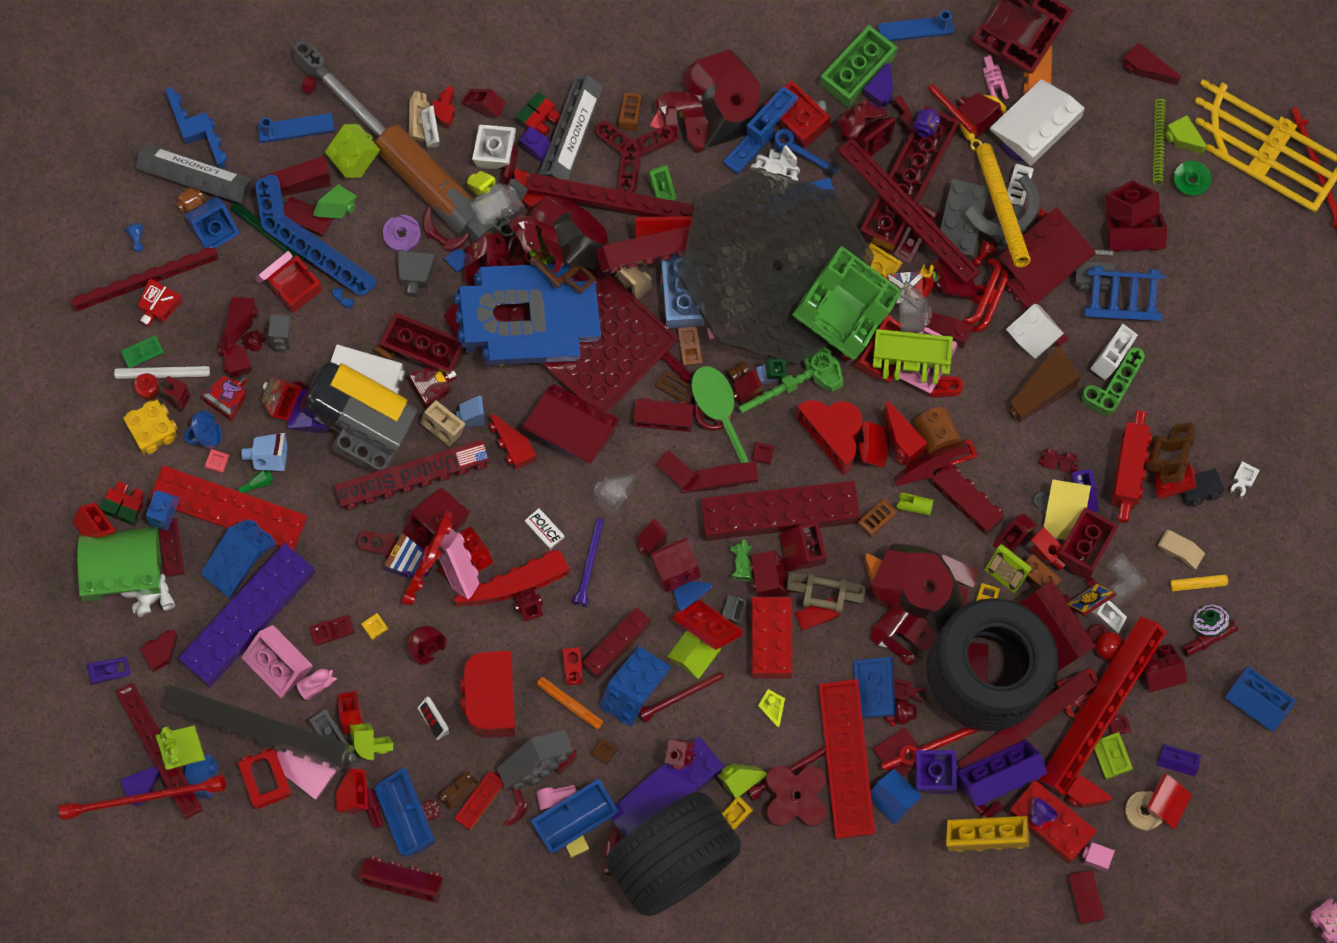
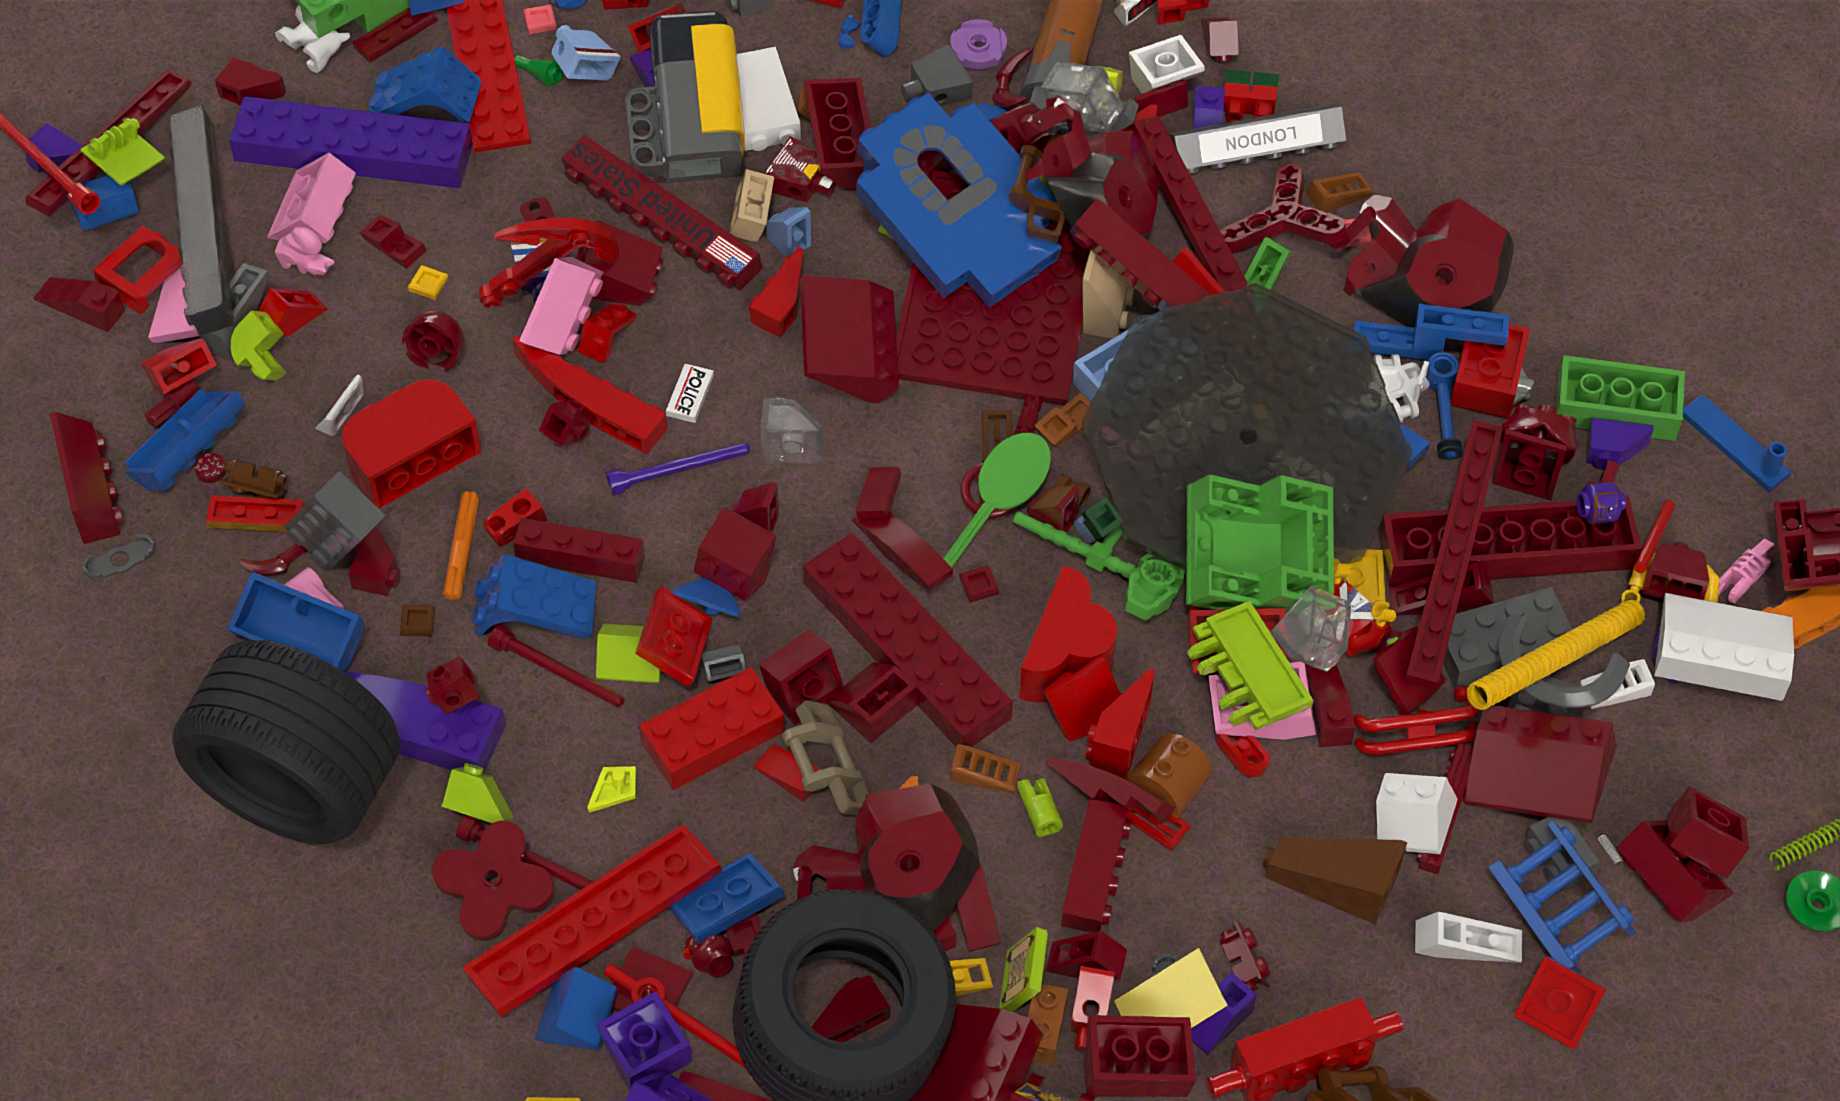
camera: 60 degrees right, 15 degrees down
dark purple slope [86,657,131,686] -> none
dark red brick [634,398,694,432] -> none
yellow slope [722,796,754,830] -> none
bright green animal [730,539,755,582] -> none
bright green beam [1082,348,1145,416] -> none
none -> dark red slope [33,277,125,332]
none -> dark grey piece [82,533,155,580]
none -> red plate [1514,956,1607,1049]

